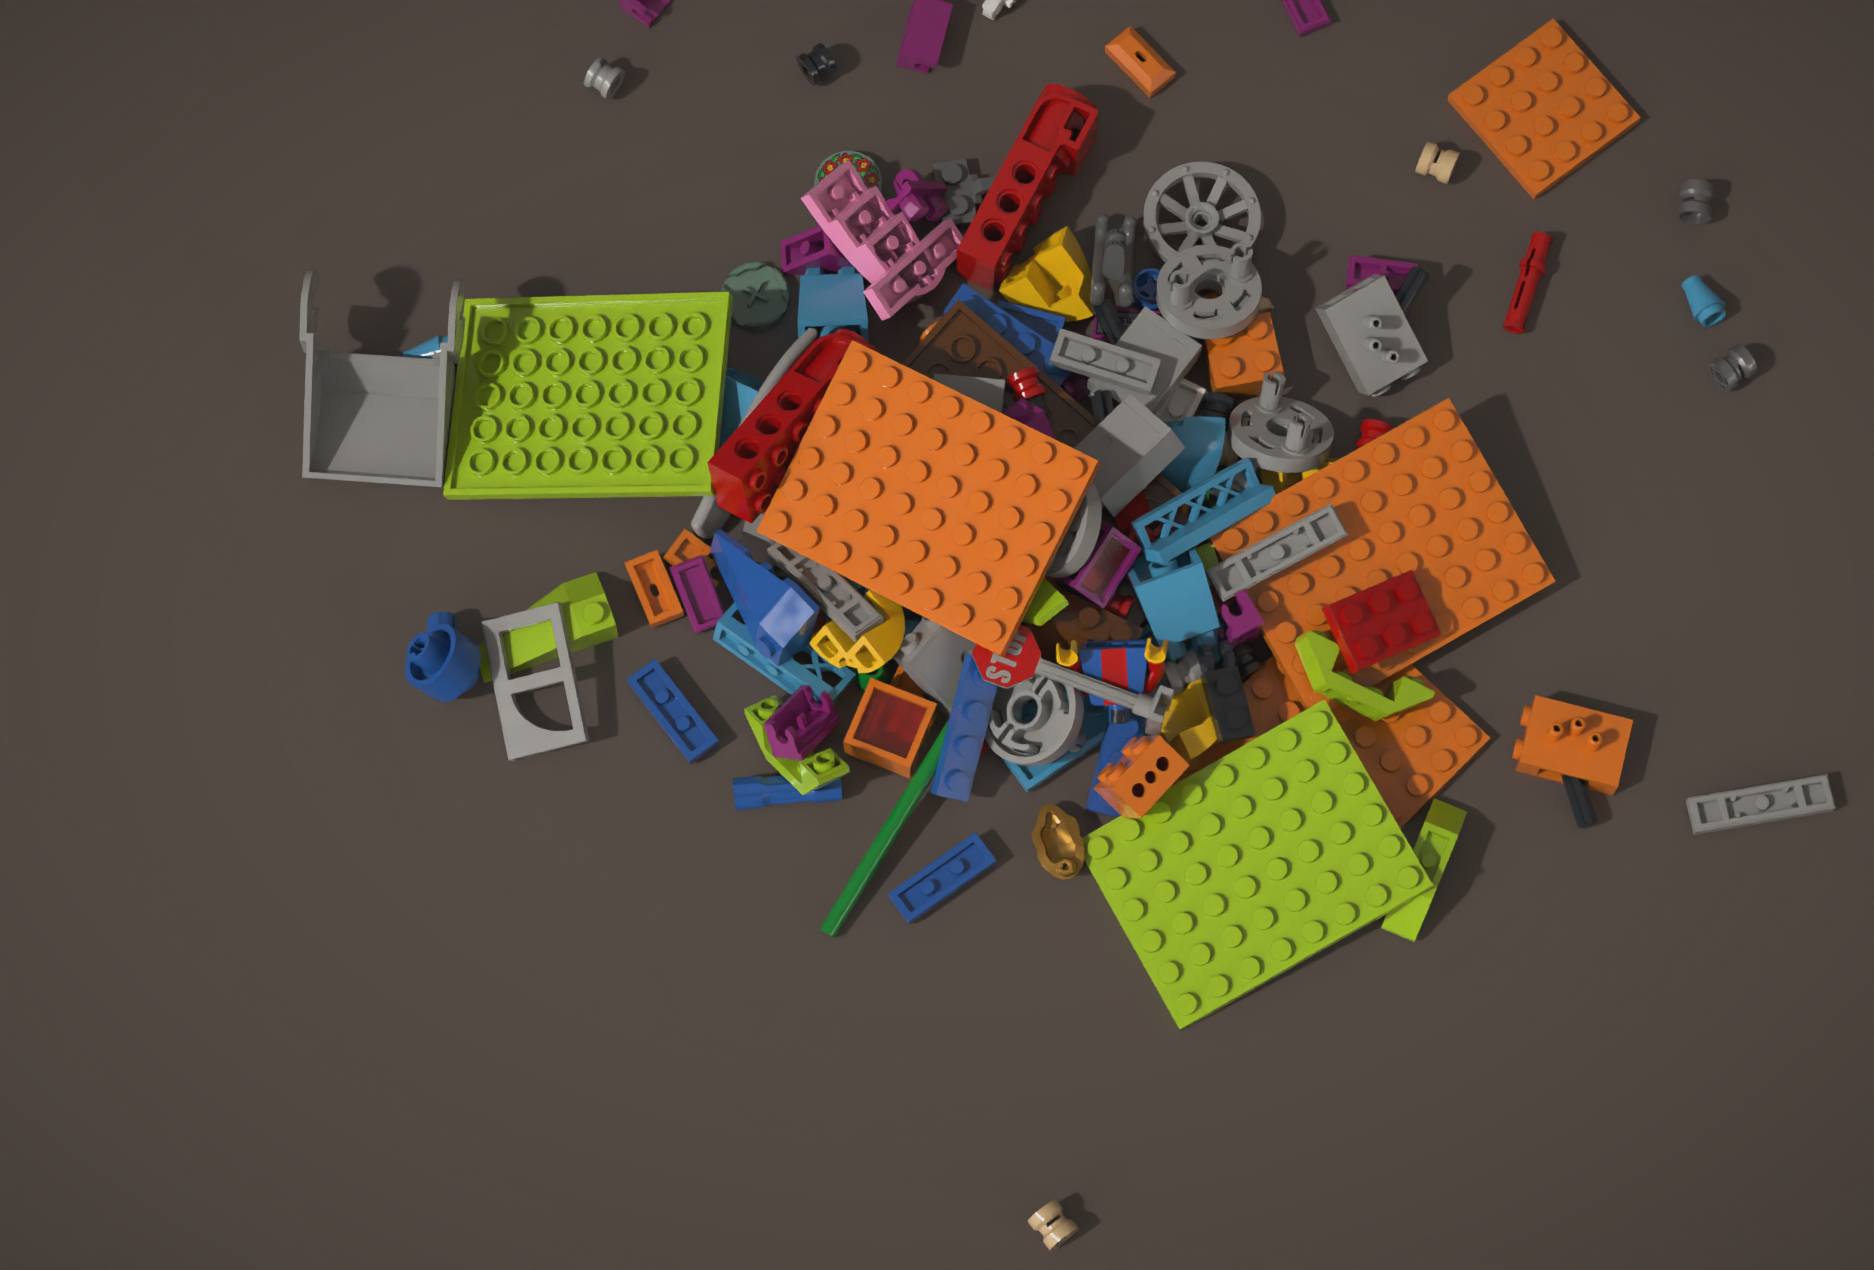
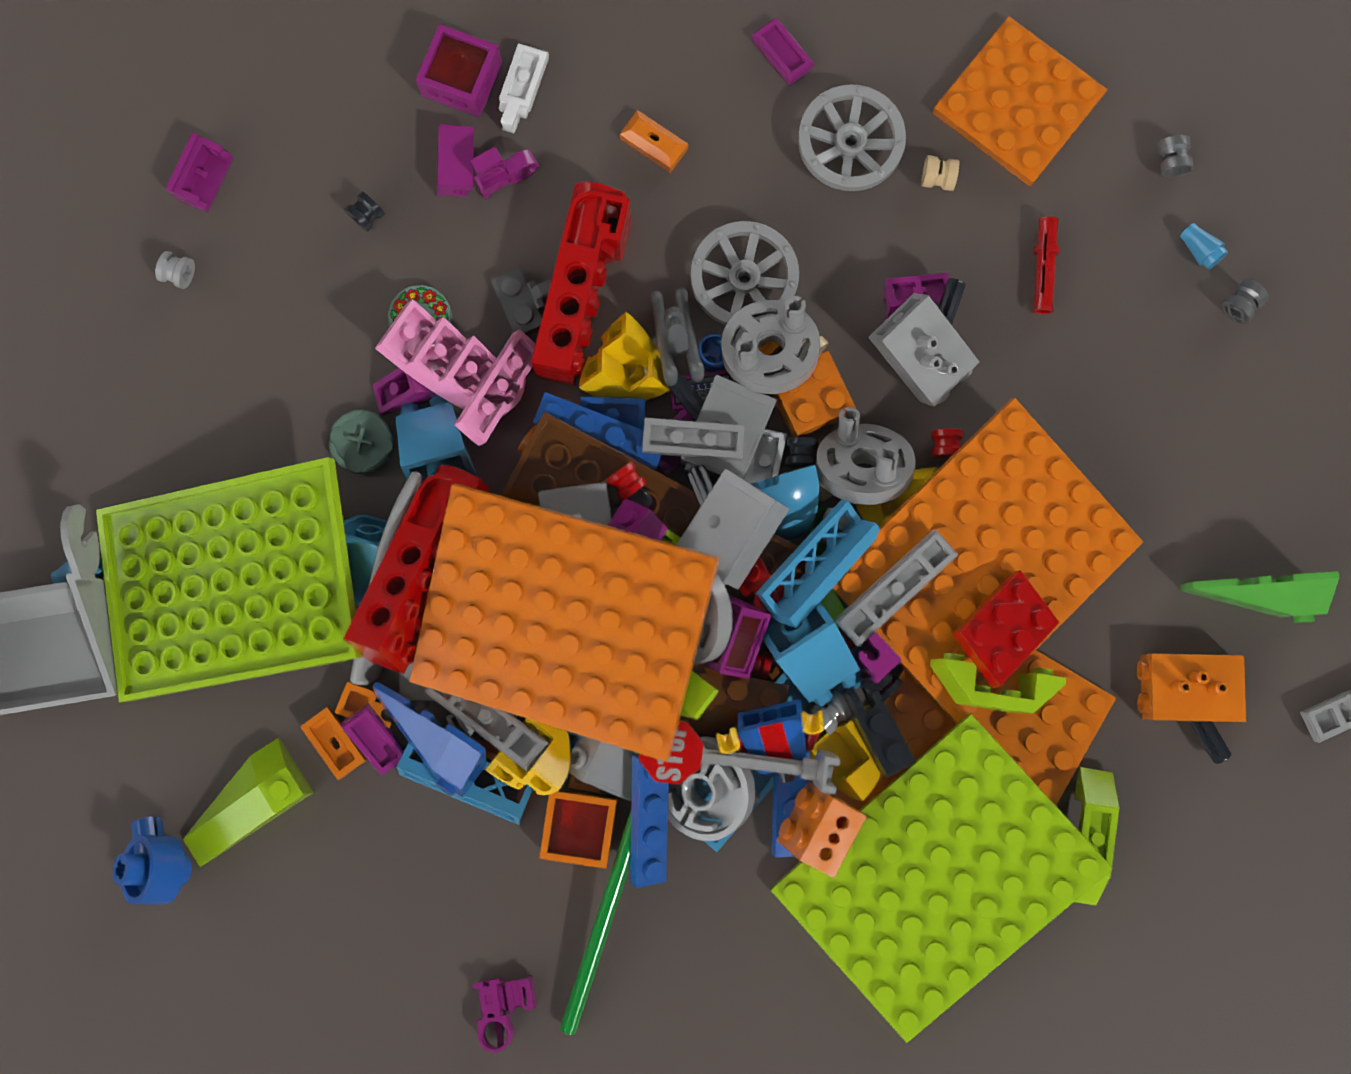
camera: 15 degrees left, 10 degrees up
light grey window [481,602,589,762] -> none
blue plate [626,659,719,765] -> none
blue axle [733,776,842,810] -> none
lime slope [744,695,850,795] -> none
magenta hinge [764,685,841,760] -> none
magenta hips [885,169,949,222] -> none
blue plate [888,832,997,925] -> none
pearl gold arm [1031,804,1085,880] -> none
none -> magenta piece [470,147,539,199]
none -> magenta piece [472,976,537,1053]
none -> light grey wheel [798,85,906,191]
none -> bright green wedge [1181,572,1339,623]

